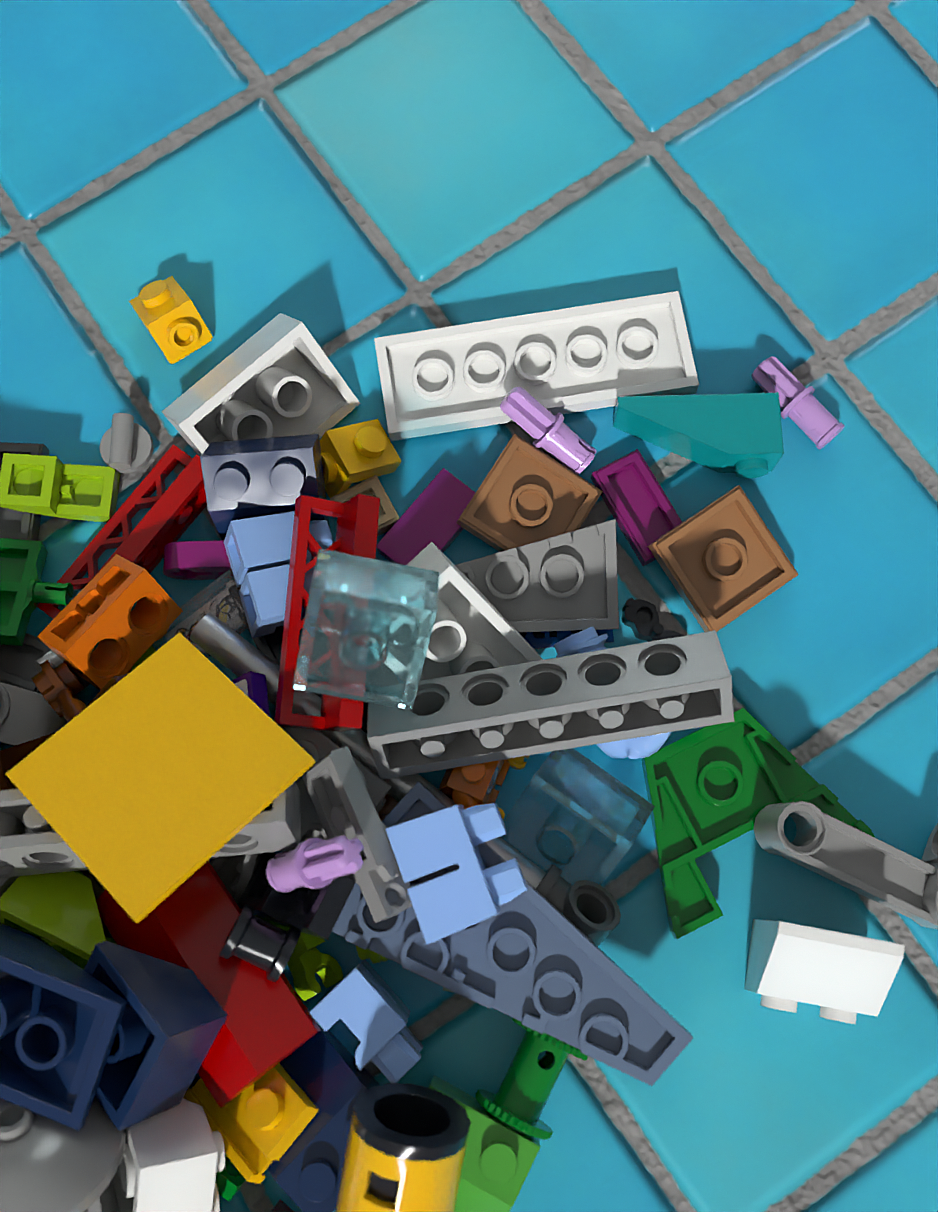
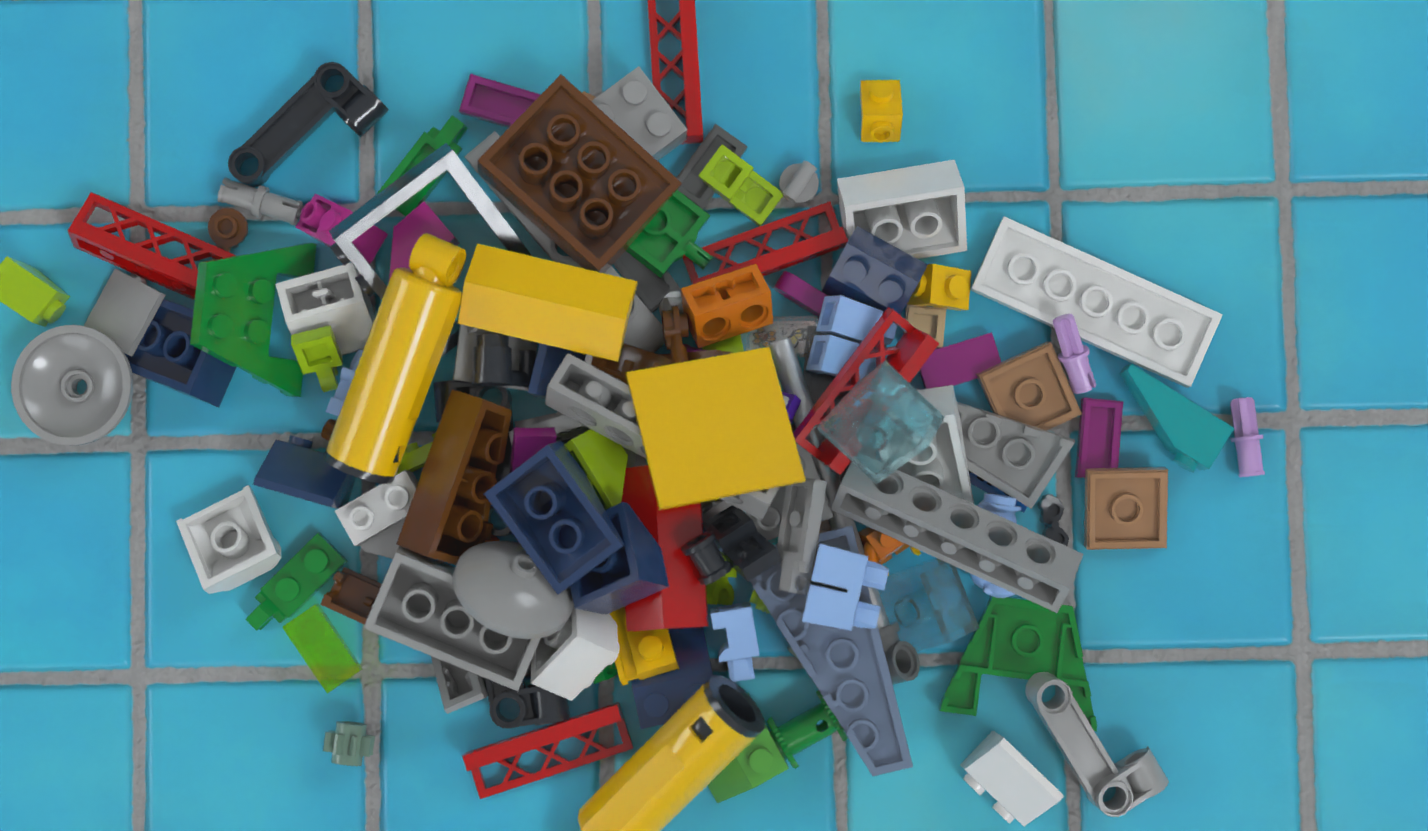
camera: 30 degrees right, 10 degrees up
lavender axle [266,835,364,892] -> none

